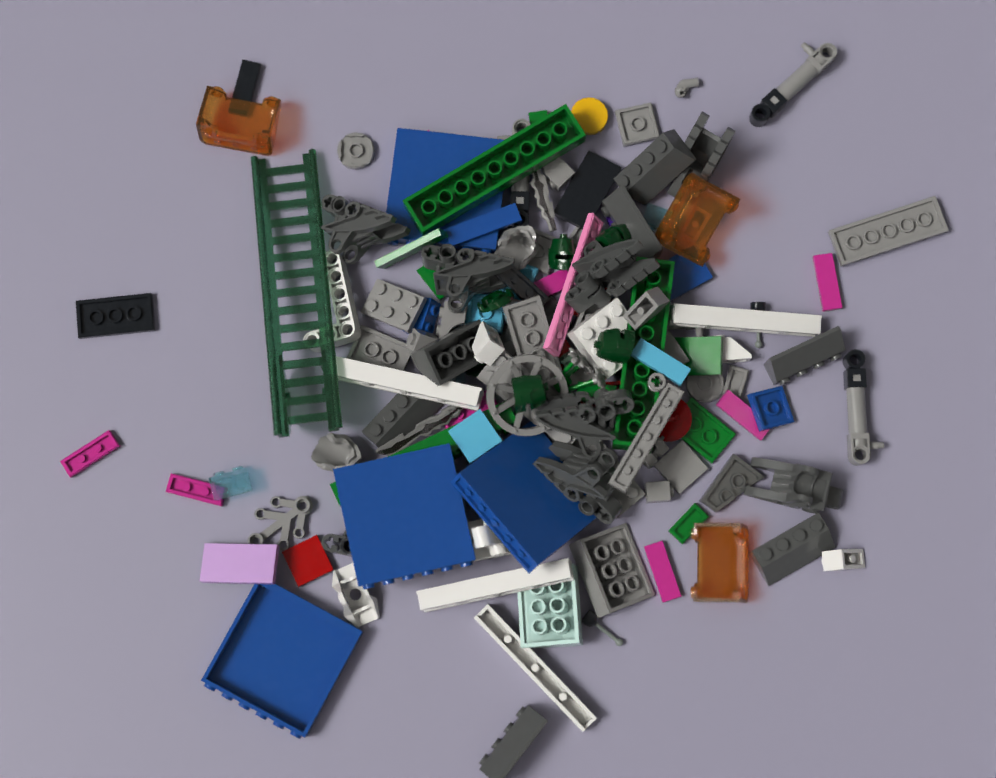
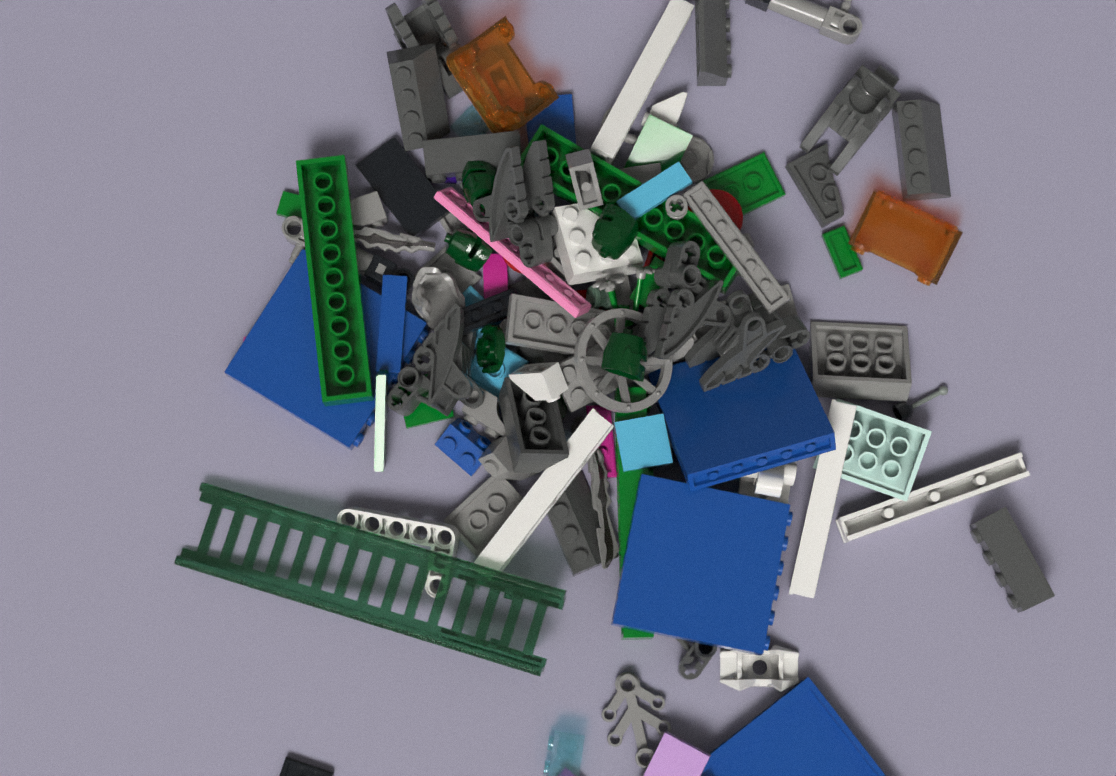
camera: 70 degrees left, 0 degrees up
clear orange windscreen [196,86,281,156] -> none
black tile [228,59,261,117] -> none
red tile [282,535,334,587] -> none
light grey hair [311,433,361,472] -> none
dark grey piece [321,194,411,264] -> none
light grey tile [337,132,375,170] -> none
light grey plate [361,279,427,333] -> none
yellow tile [571,97,608,135] -> none
light grey tile [615,102,660,147] -> none
light grey brick [644,481,674,504] -> none
dark pink tile [644,541,681,603] -> none
light grey tile [654,440,708,494] -> none
light grey arm [675,78,699,98] -> none
dark pink tile [716,390,770,441] -> none
light grey tile [720,365,749,399] -> none
blue tile [747,386,795,432] -> none
black hinge [750,302,766,348] -> none
white slope [822,549,865,571] -> none

